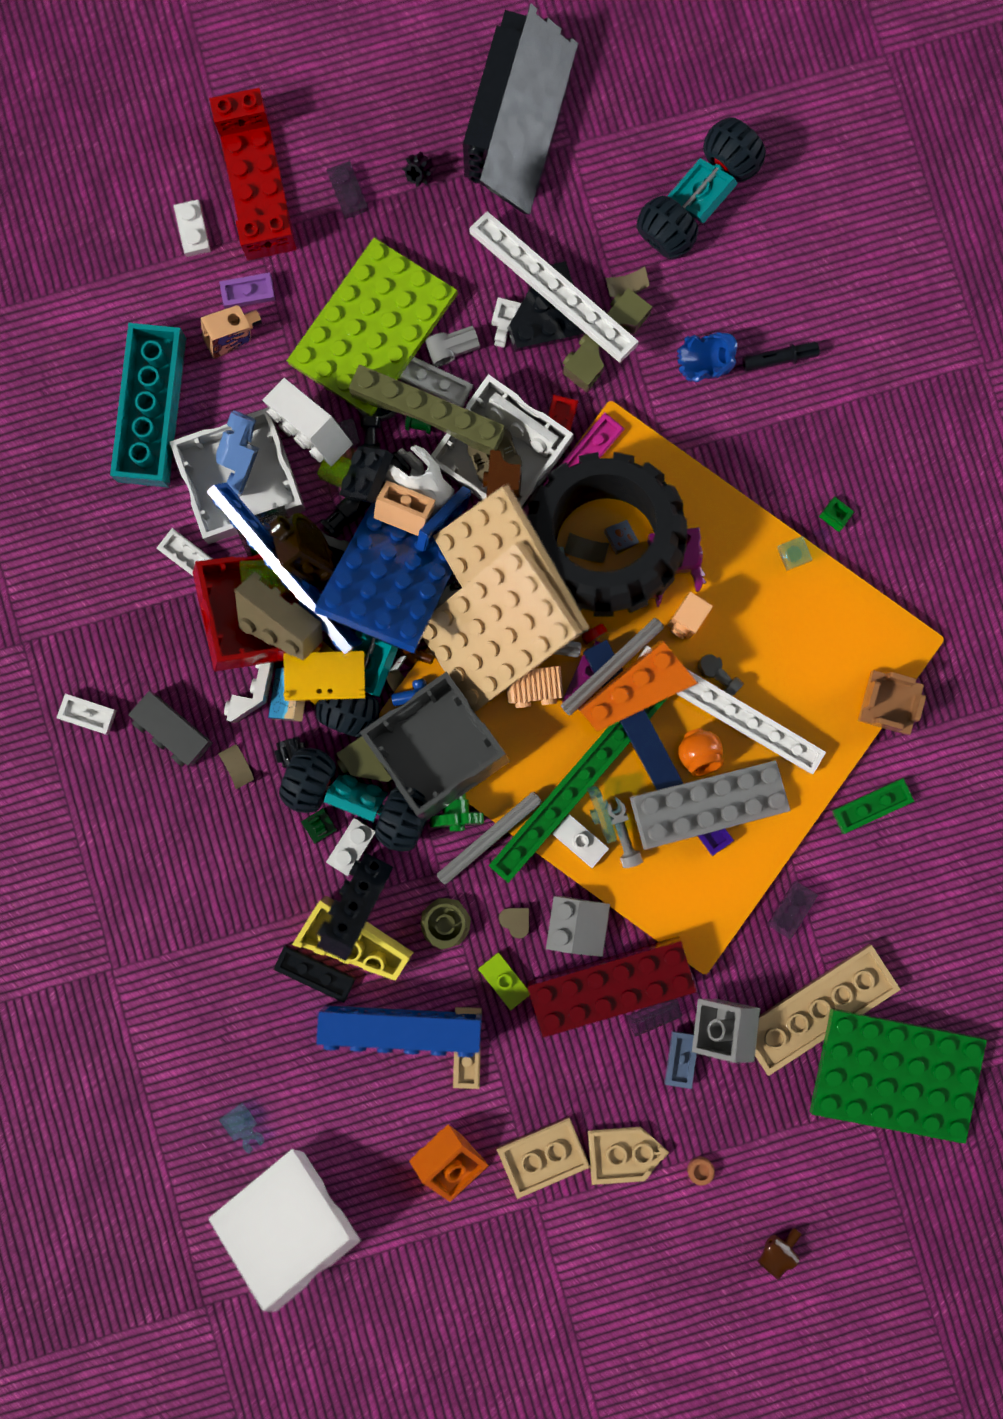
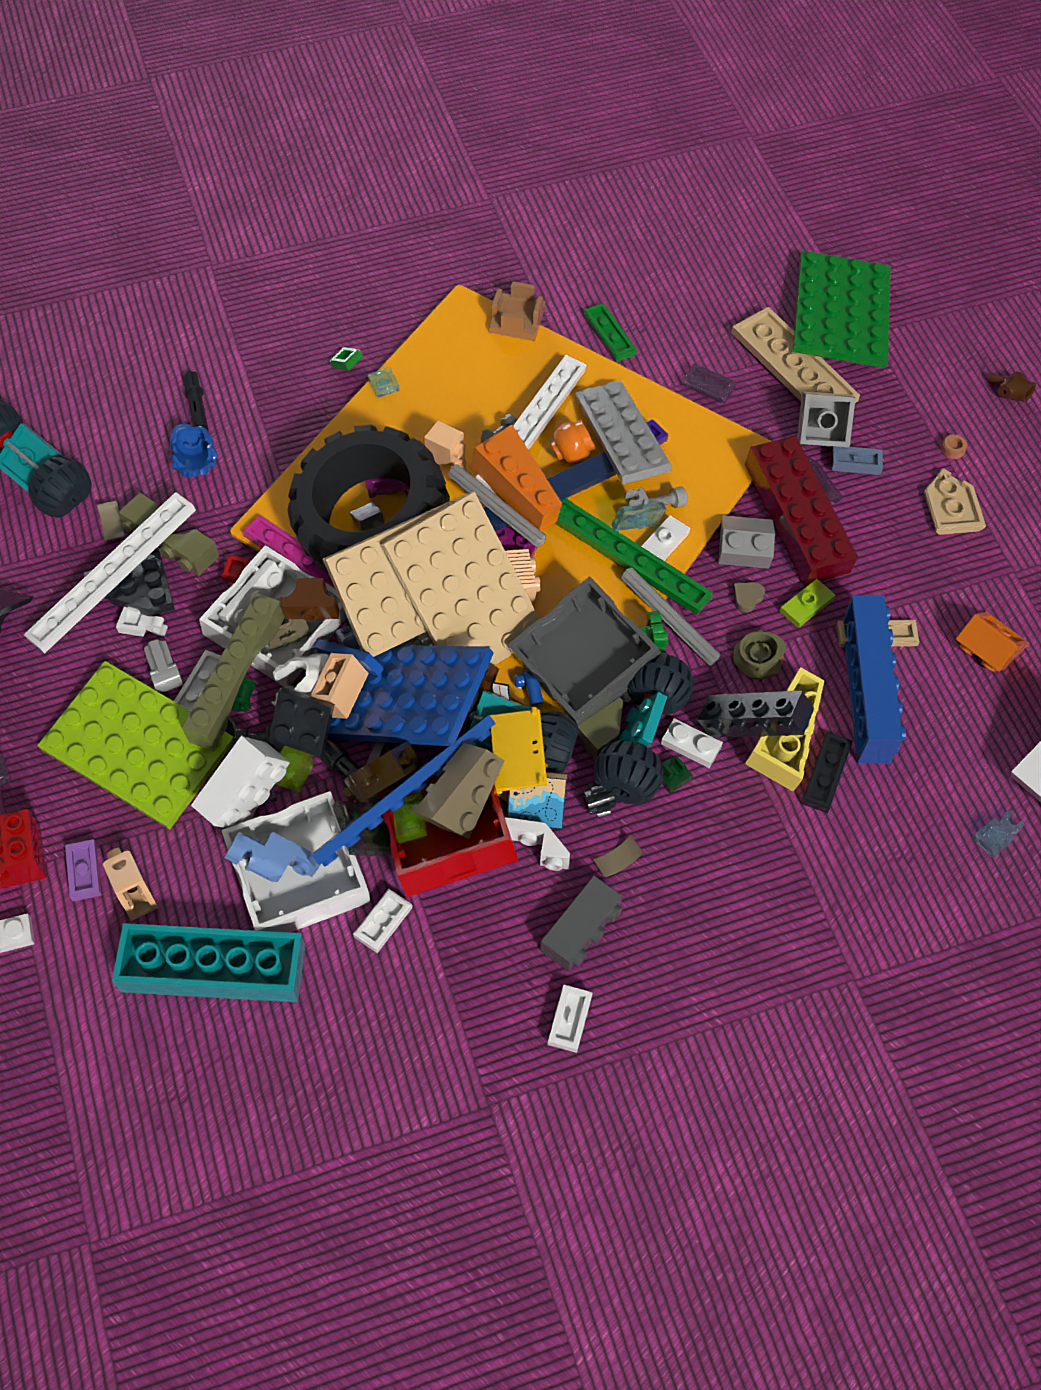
camera: 90 degrees left, 25 degrees down
tan tile [497,1116,590,1199] -> none

